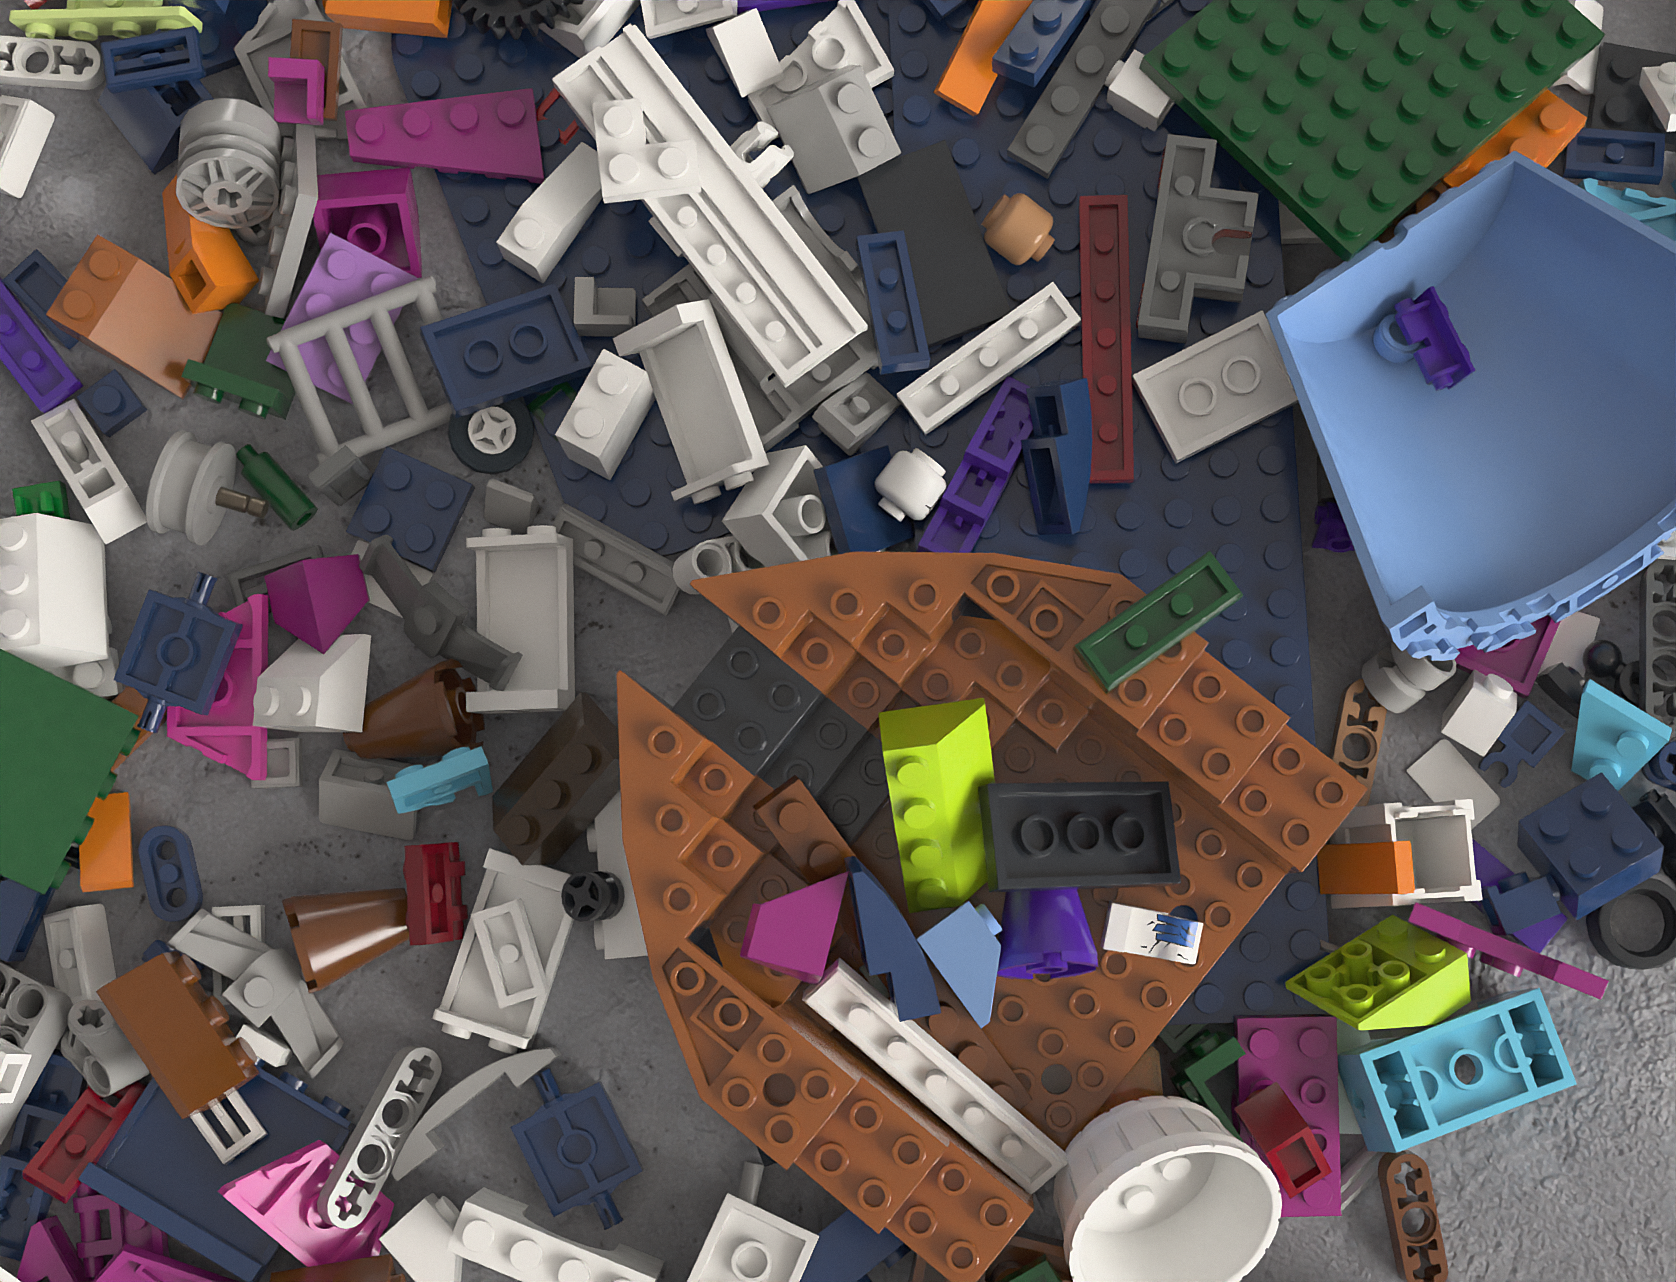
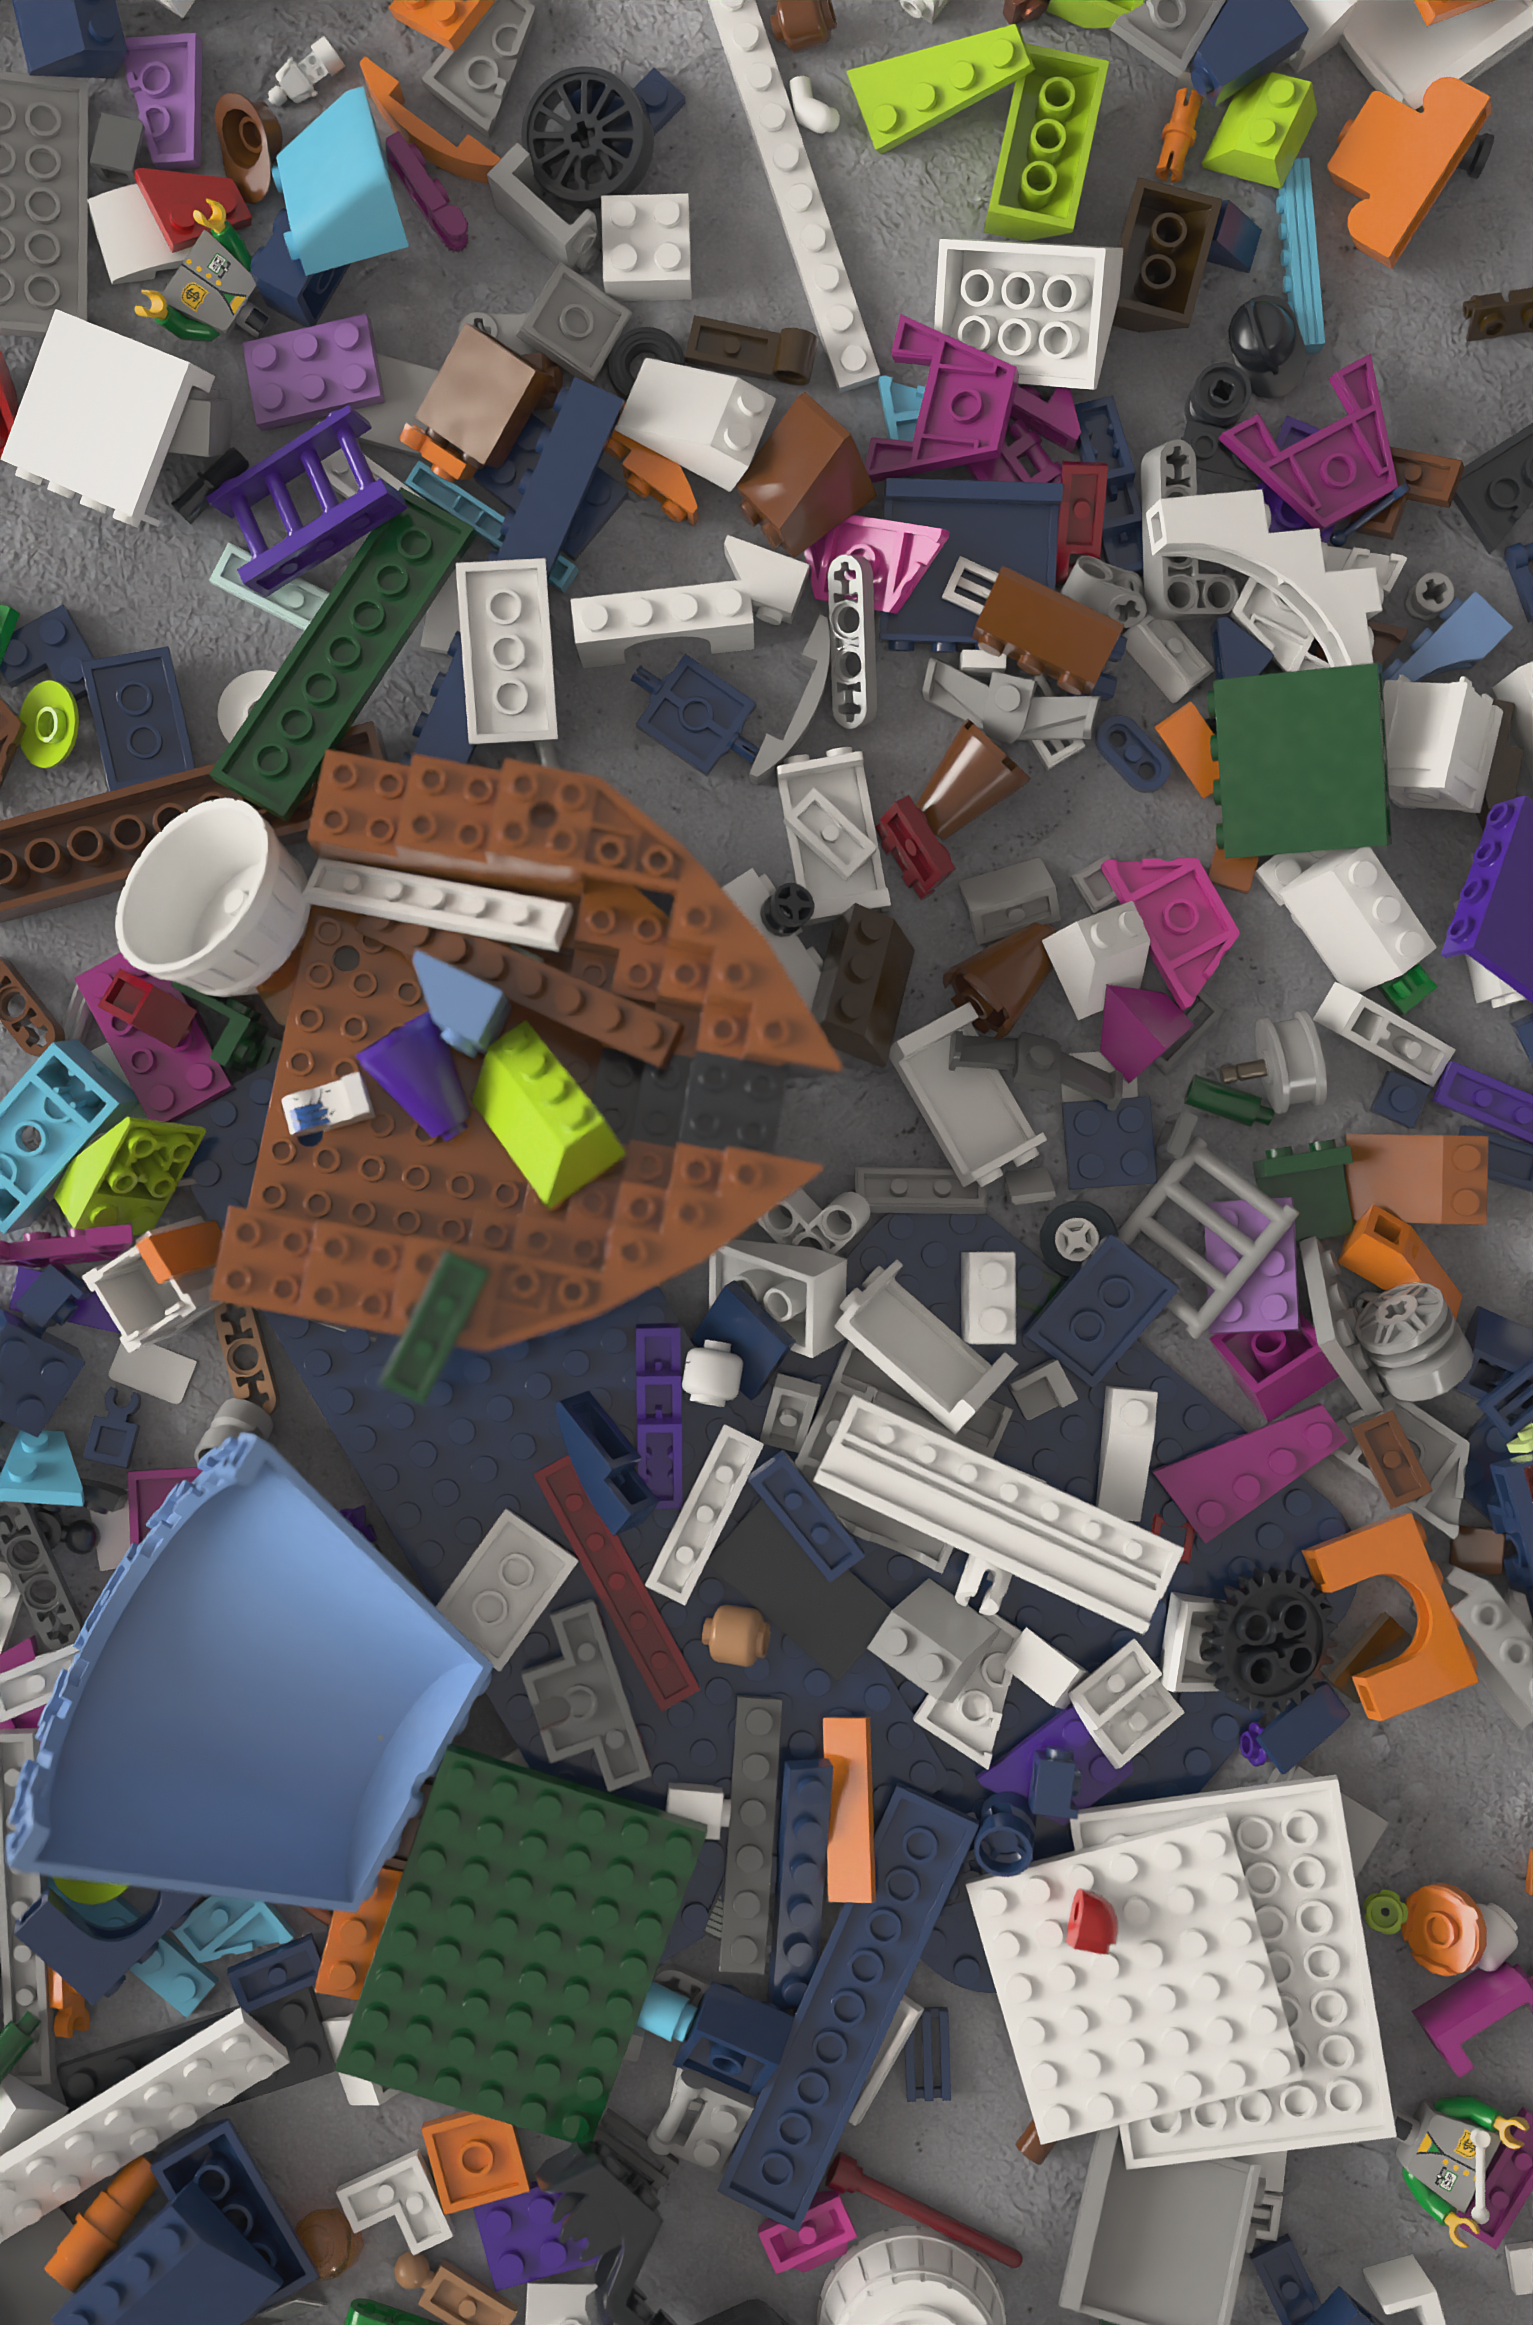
camera: 150 degrees right, 5 degrees up
dark blue plate [113,571,243,733] -> none
magenta panel [268,57,325,125] -> none
medium azure wing [387,746,493,814] -> none
white plate [592,97,702,204] -> none
magenta slope [740,871,849,985] -> none
dark blue slope [844,856,941,1022] -> none
black plate [978,781,1181,892] -> none
medium blue tile [1373,314,1424,363] -> none
dark purple hinge [1394,286,1476,391] -> none
white brick [1441,669,1517,757] -> none

